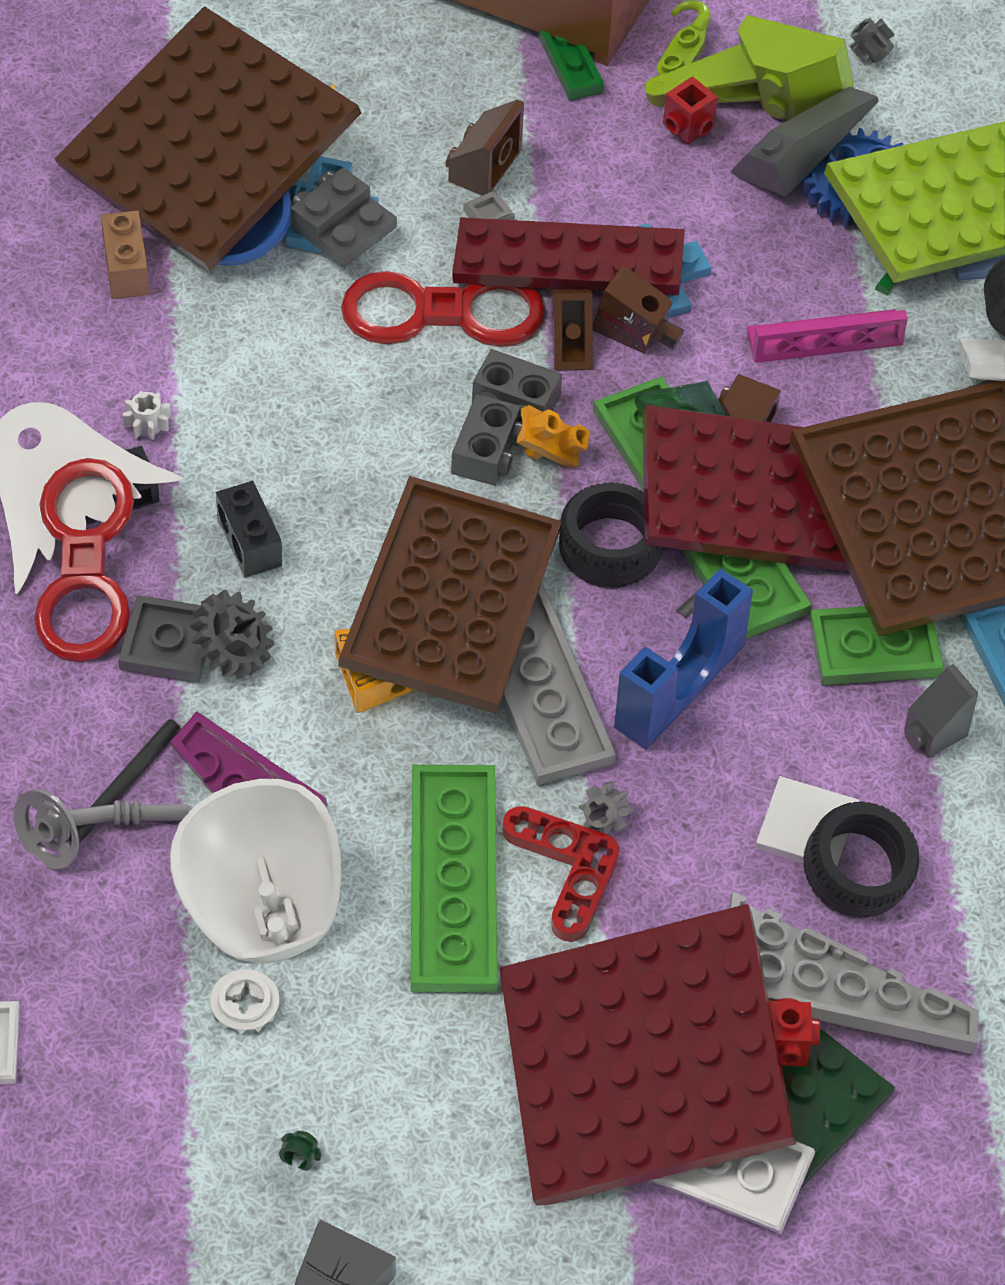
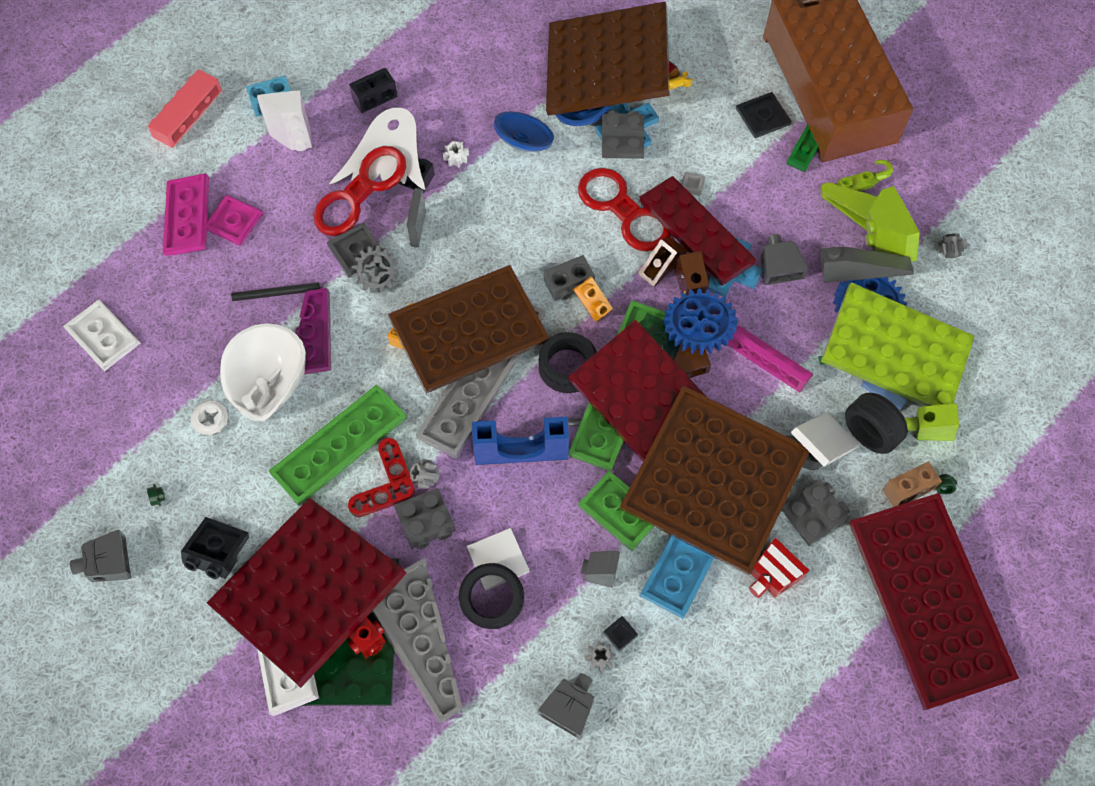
camera: 50 degrees right, 10 degrees up
light grey dish [13,789,188,870] -> none
medium nougat brick [101,210,149,299] -> none
black brick [216,481,282,578] -> none
reddish brown slope [446,99,524,196] -> none
dark grey brick [472,349,562,422] -> none
red brick [663,76,718,144] -> none
none -> black plate [181,517,249,579]
none -> dark grey plate [394,488,456,549]
none -> dark grey tile [407,188,426,247]
none -> blue dish [493,111,554,152]
none -> blue gear [664,288,738,355]
none -> black tile [736,92,792,138]
none -> dark grey torso [761,234,808,285]

